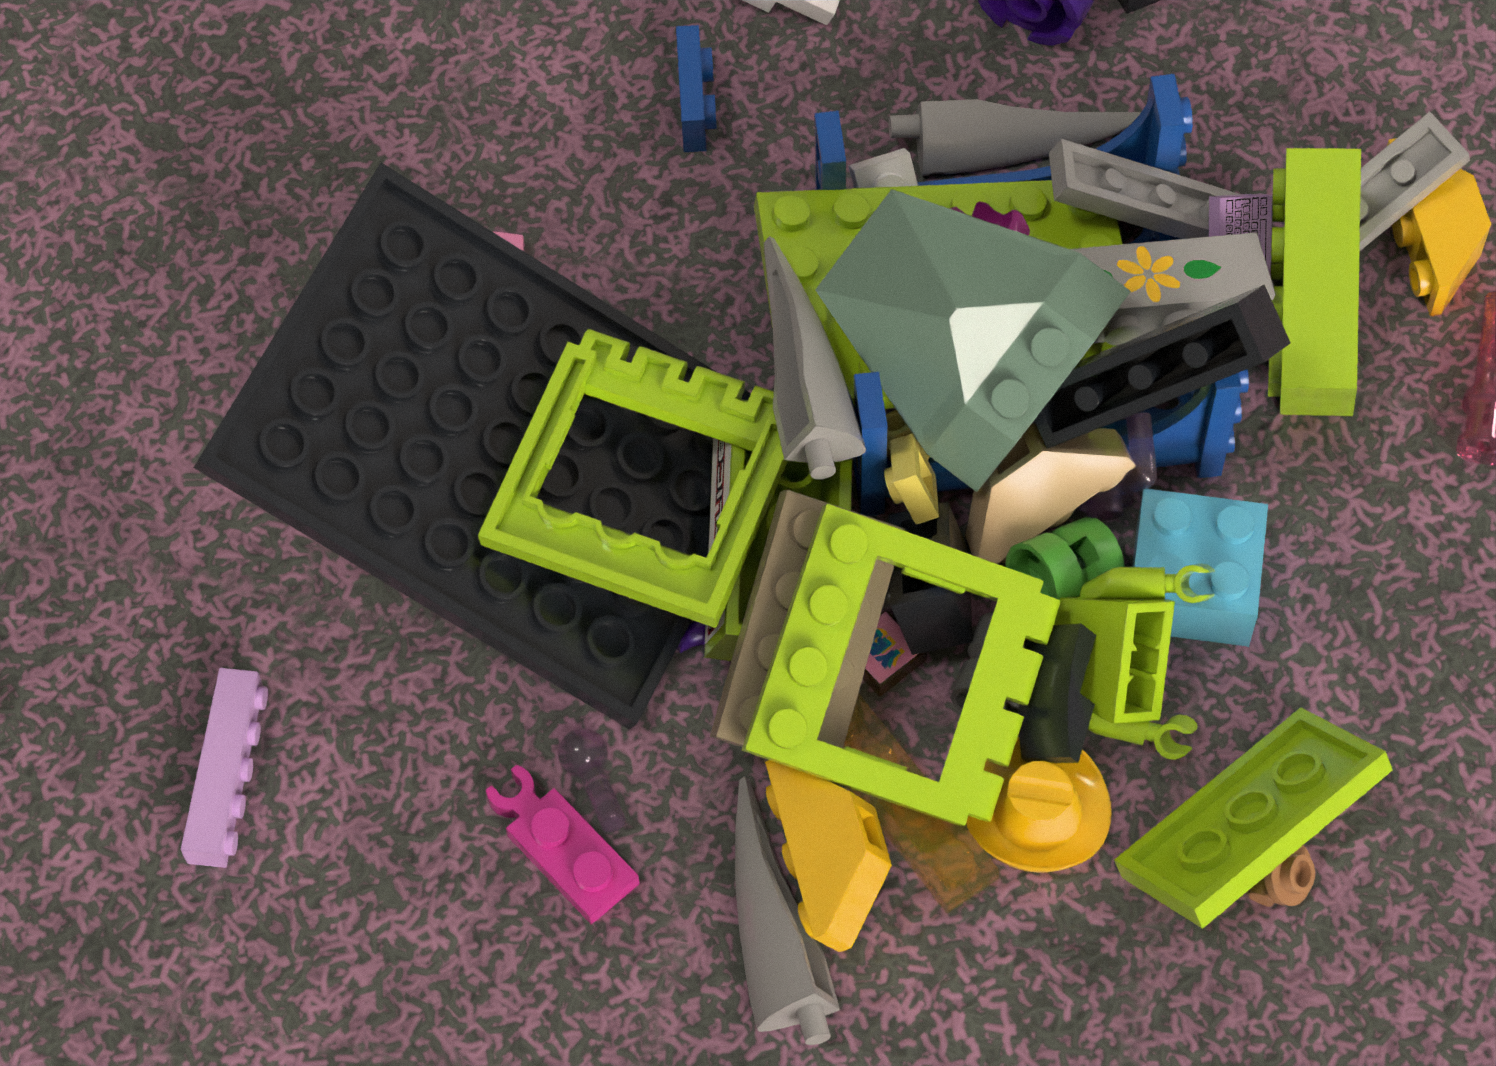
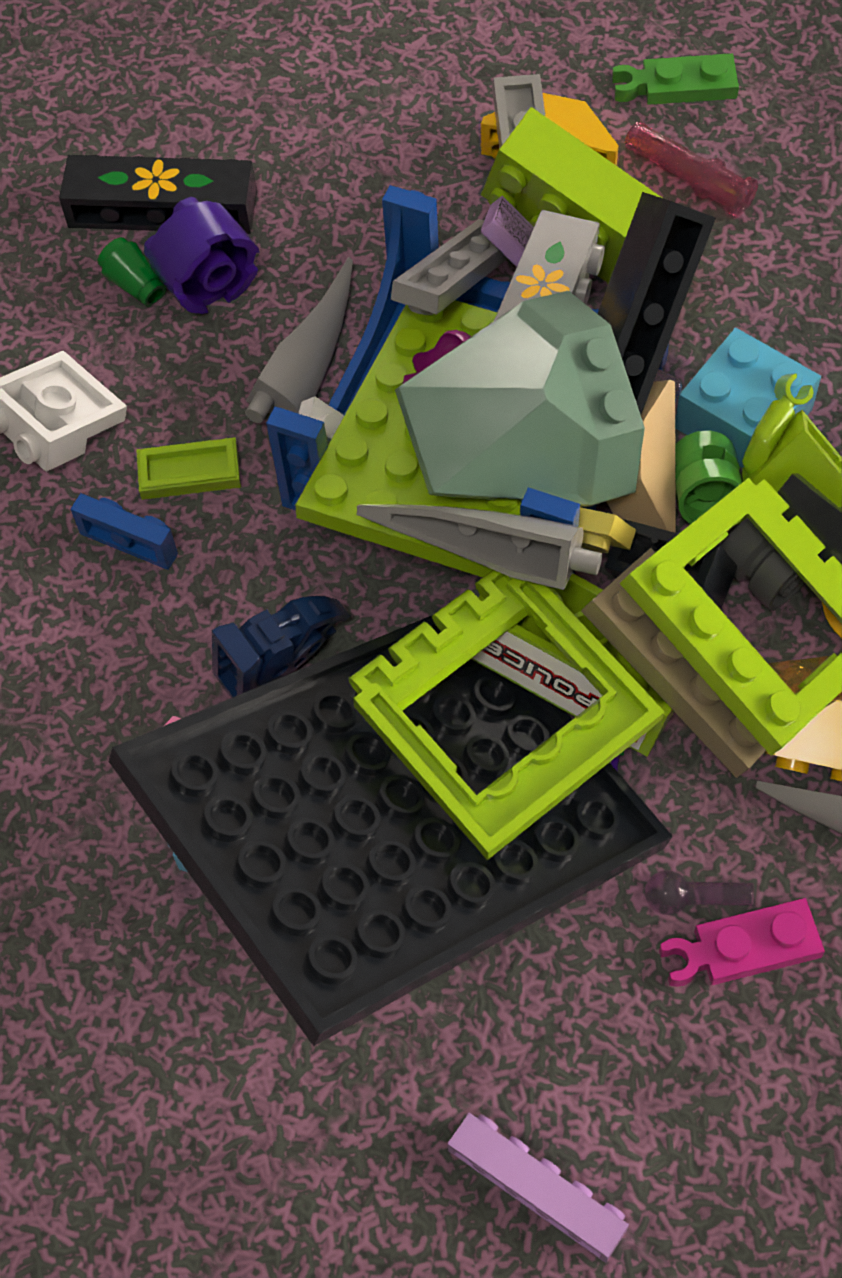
camera: 60 degrees left, 0 degrees up
none -> lime tile [136,437,241,500]
none -> dark blue piece [212,596,350,698]

